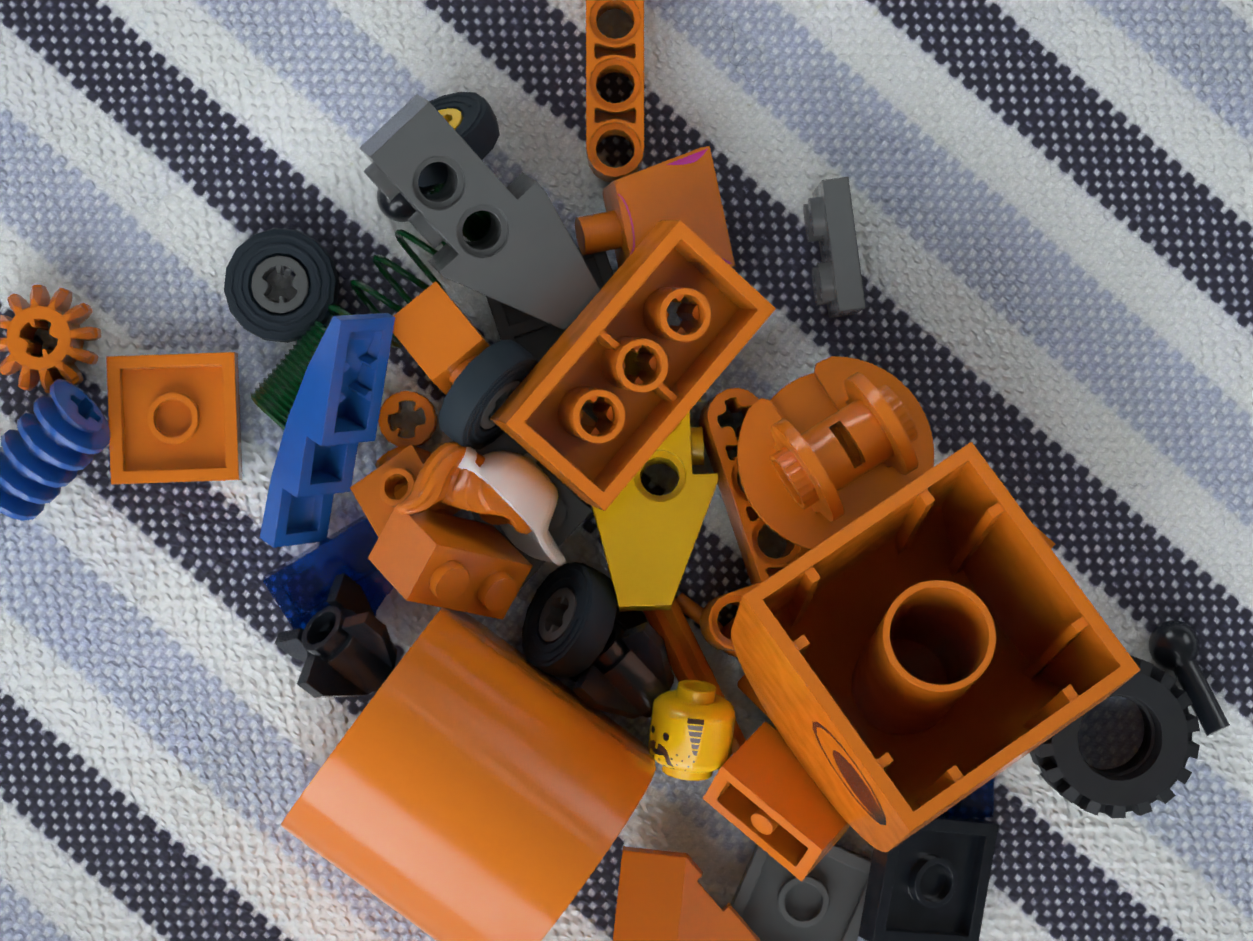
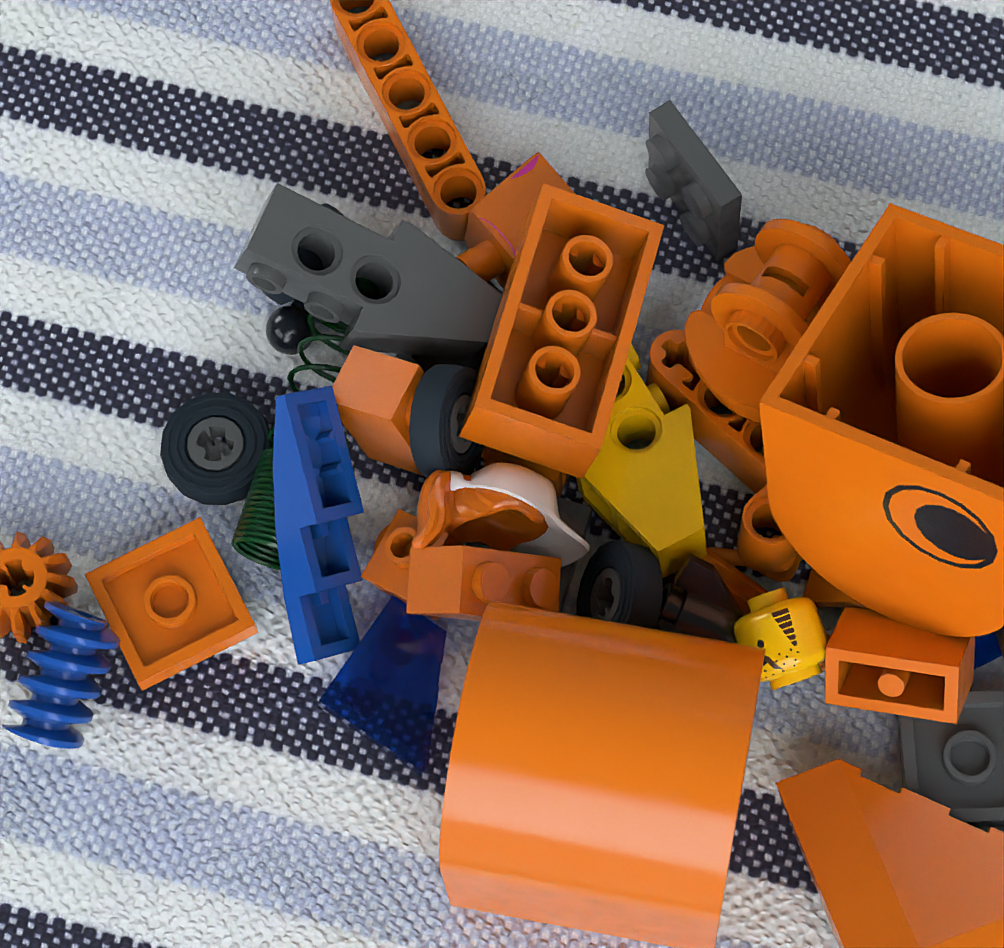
camera: 20 degrees left, 20 degrees down
black brick [275,573,397,698] -> none
orange bush [378,391,437,447] -> none

